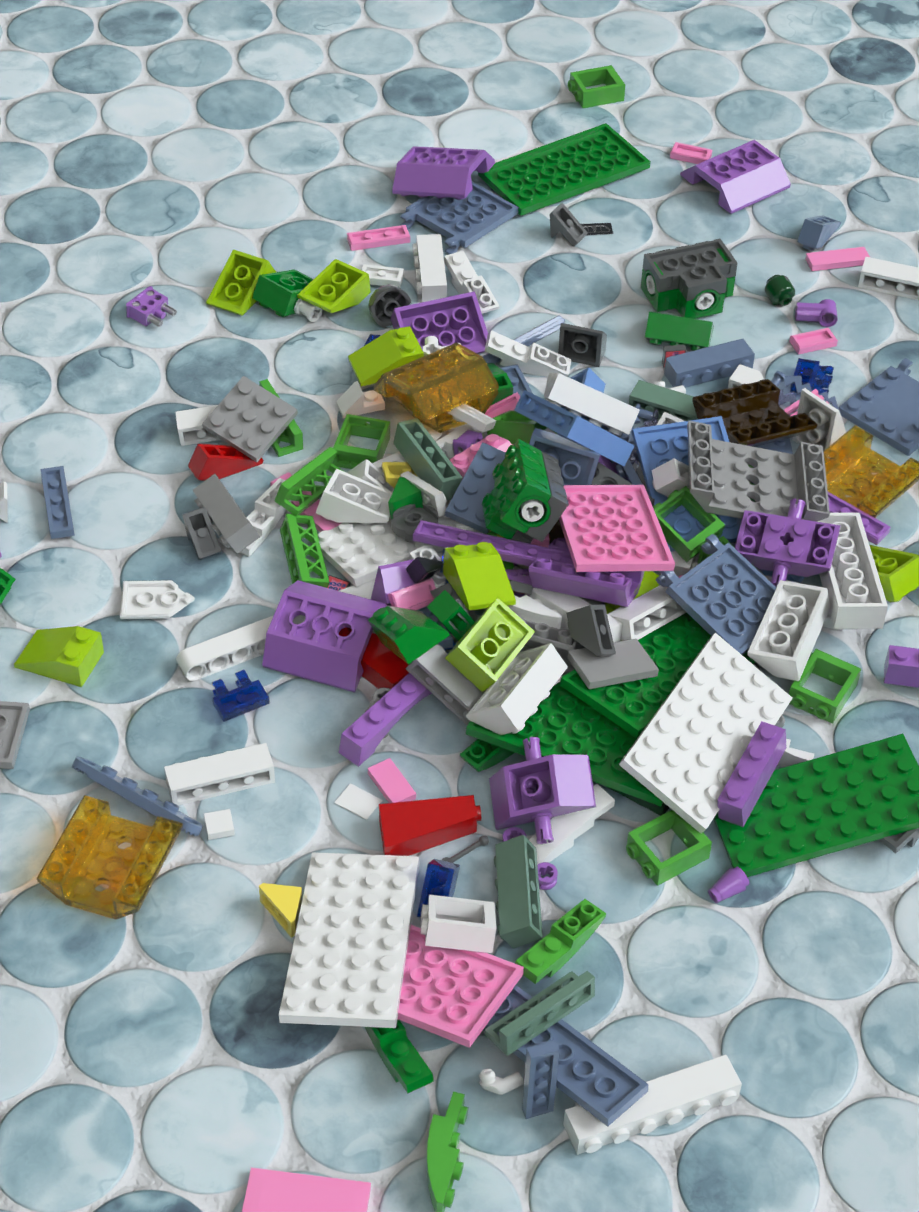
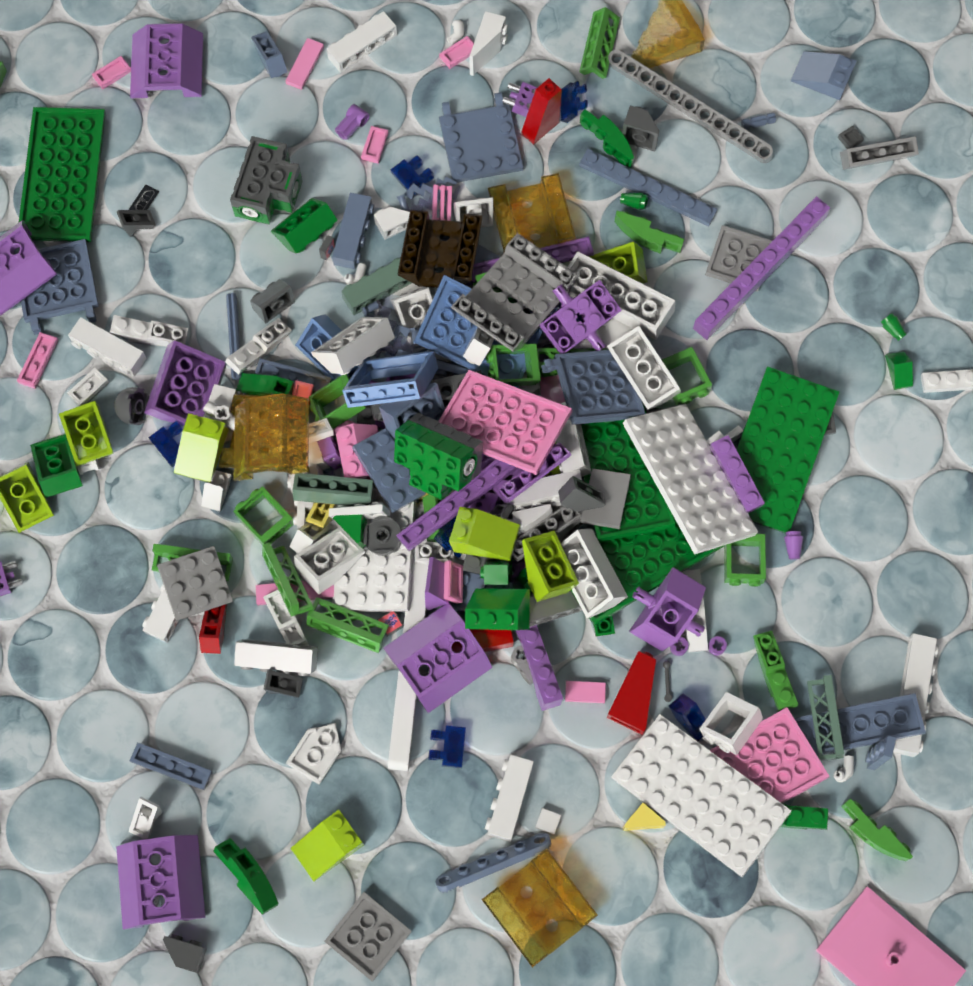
camera: 55 degrees left, 25 degrees up
white sticker [334,783,383,820] -> none
black slope [406,557,444,583] -> none
sand green brick [494,835,543,949] -> none
dark green head [764,275,795,306] -> none

